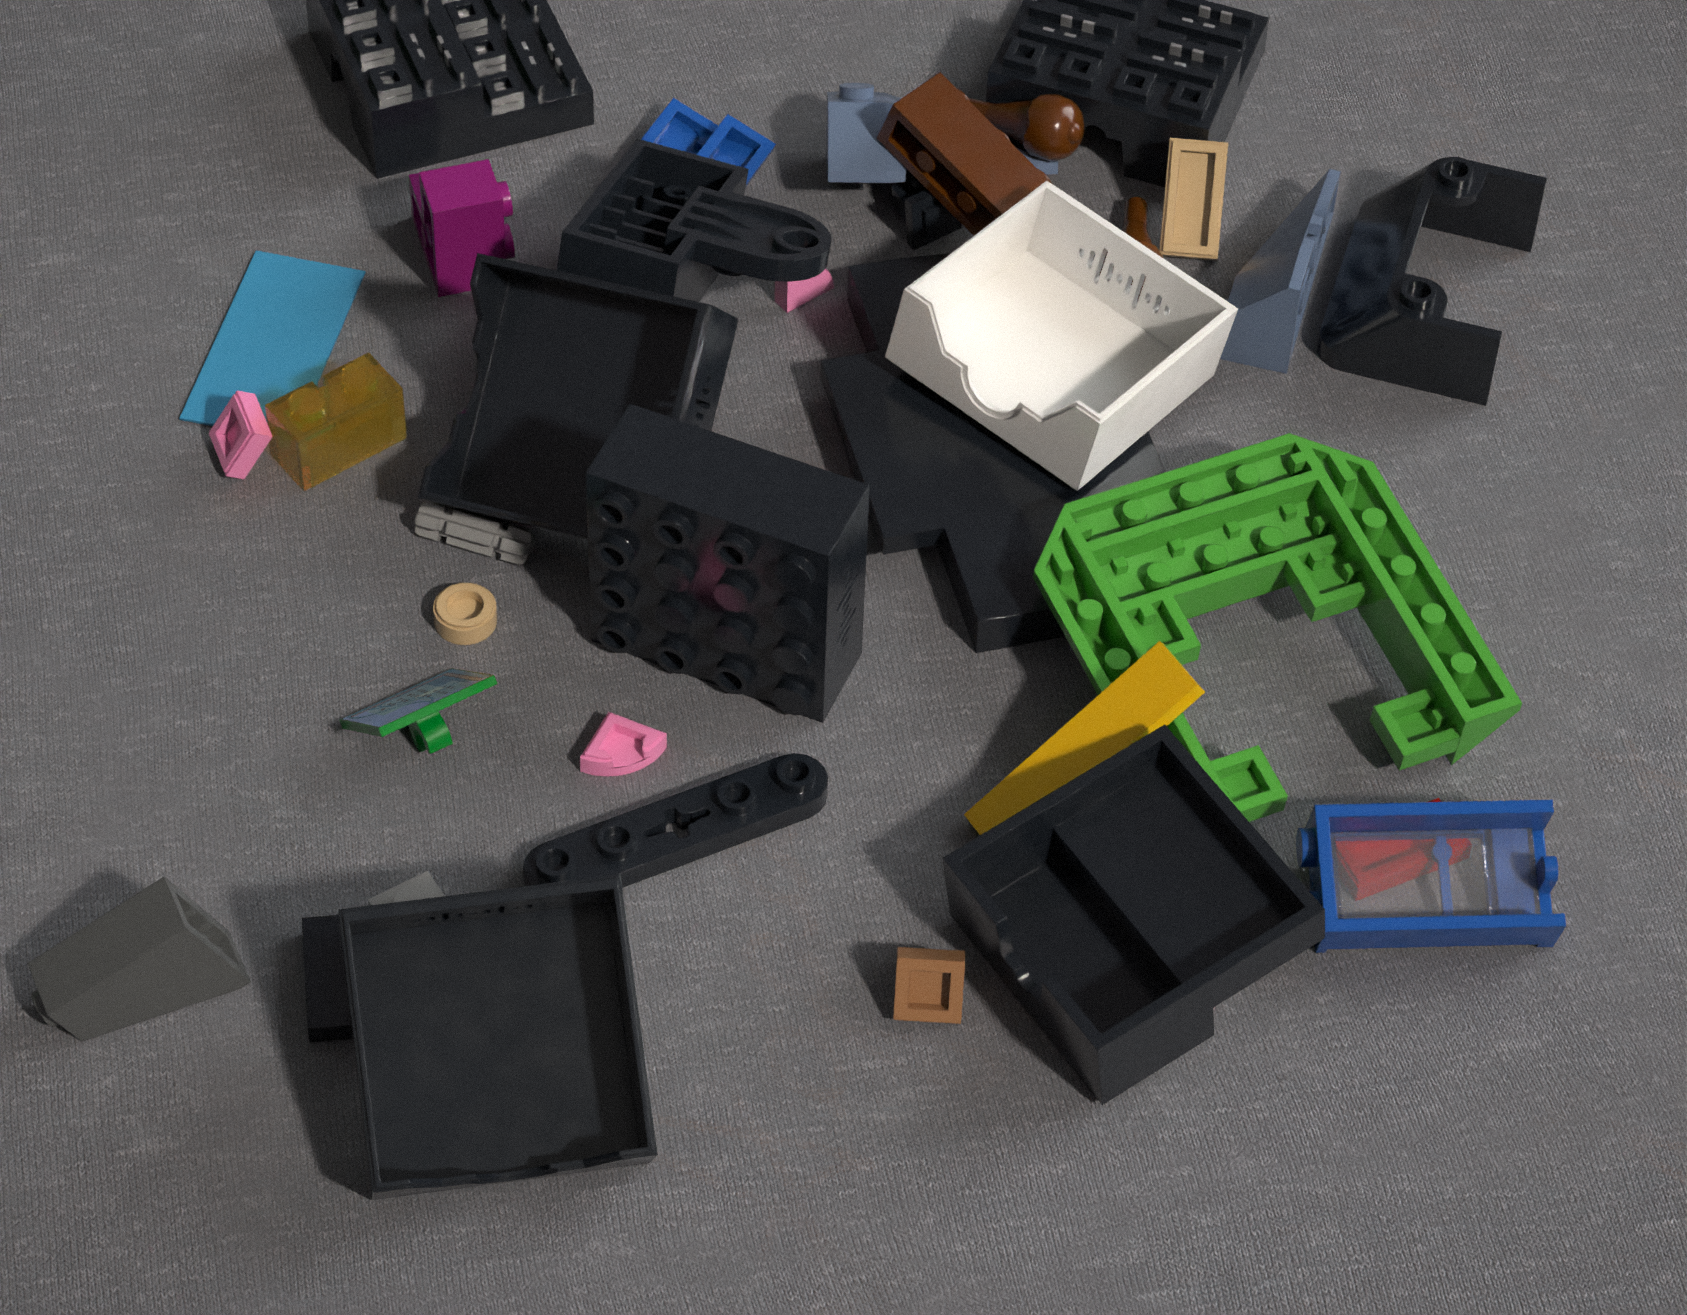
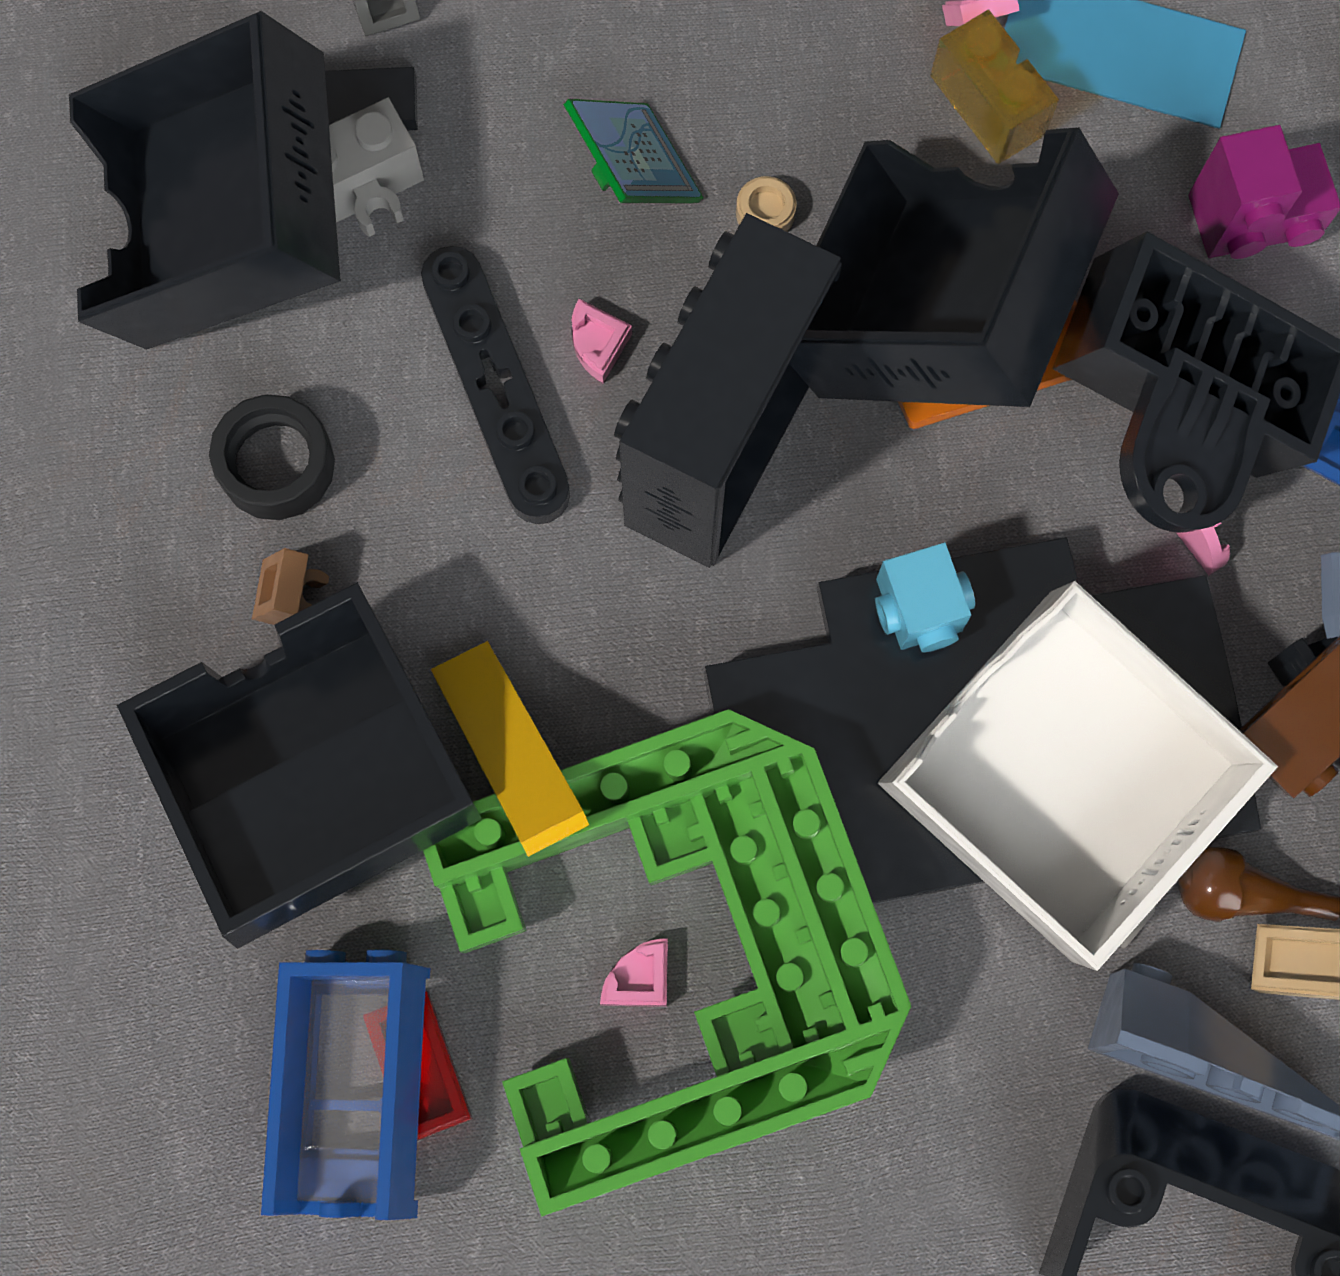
camera: 95 degrees right, 25 degrees up
none -> black tyre [209,394,335,520]
none -> bright pink tile [600,938,668,1007]
none -> medium azure brick [875,543,975,652]

